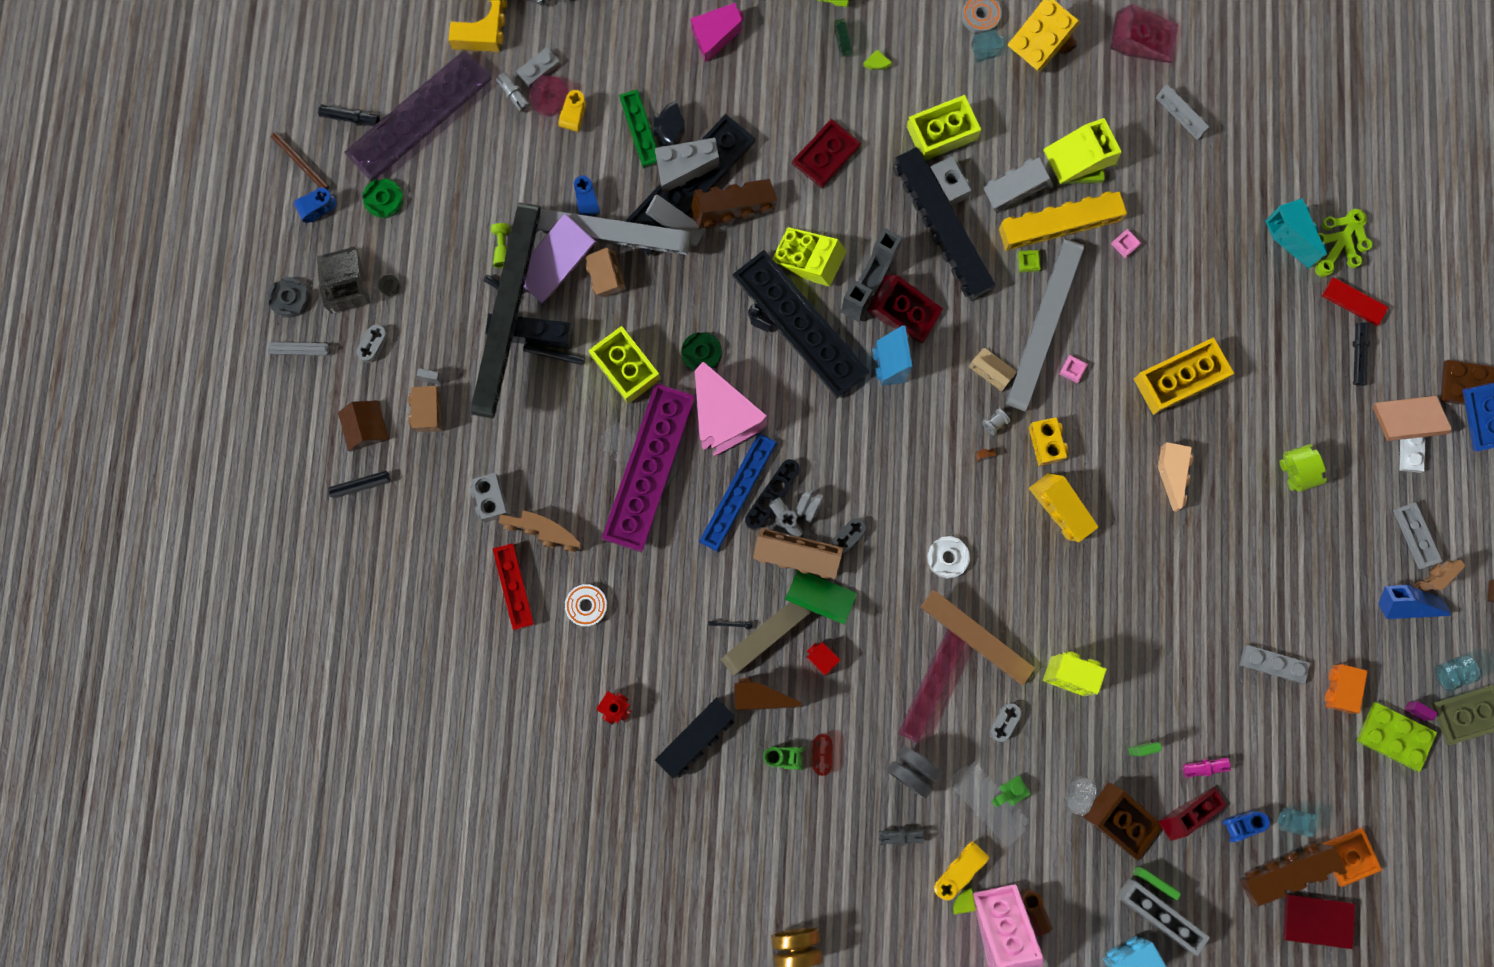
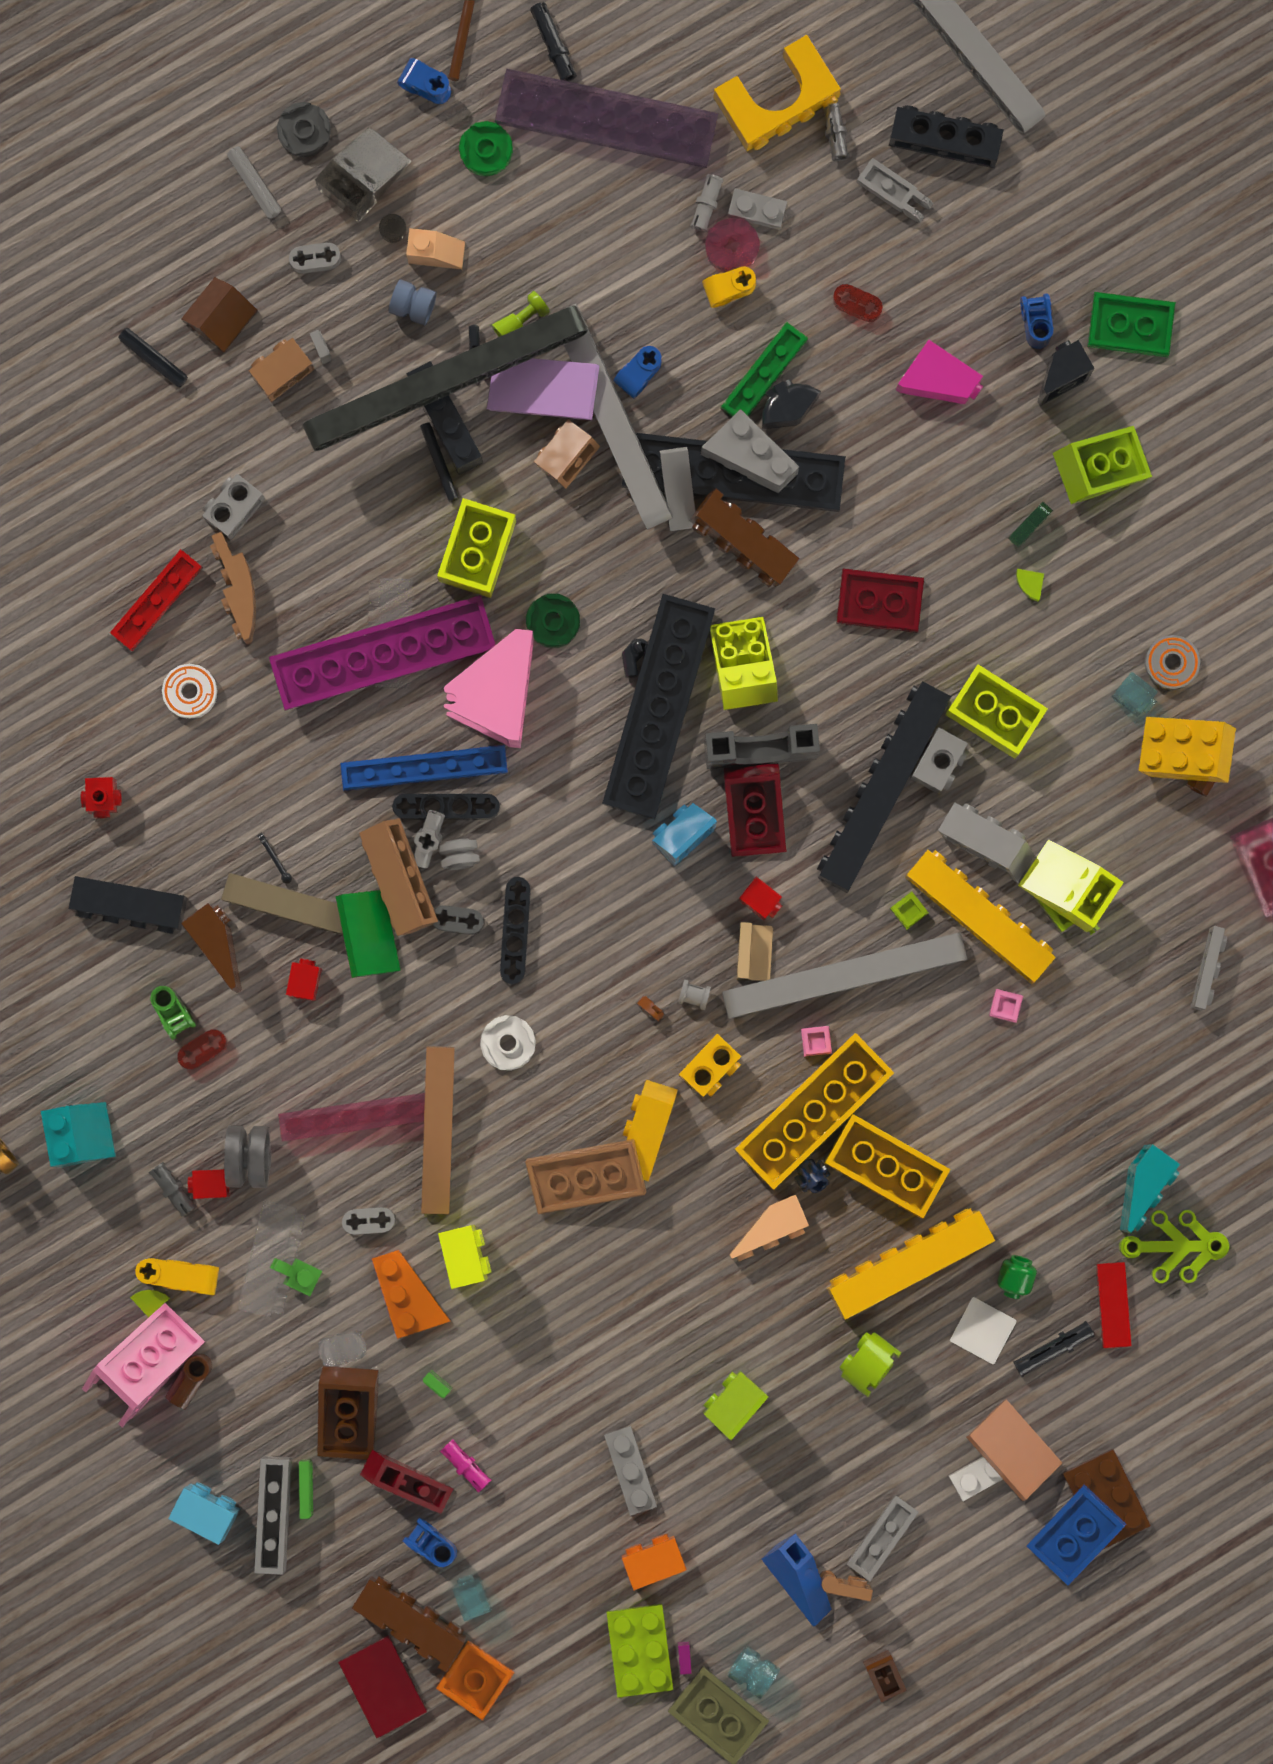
camera: 50 degrees right, 5 degrees up
none -> teal slope [41,1102,116,1167]
none -> red brick [188,1169,230,1199]
none -> orange wing [372,1250,451,1339]
none -> sand blue wheel [389,279,437,326]
none -> light nougat slope [406,228,465,270]
none -> black beam [500,877,531,985]
none -> medium nougat tile [525,1139,647,1214]
none -> lime slope [703,1371,768,1440]
none -> yellow brick [734,1033,894,1190]
none -> red brick [738,876,783,920]
none -> dark blue gear [794,1159,831,1193]
none -> yellow brick [827,1208,995,1320]
none -> clear red beam [833,284,883,322]
none -> white sticker [950,1297,1017,1364]
none -> green head [997,1255,1037,1299]

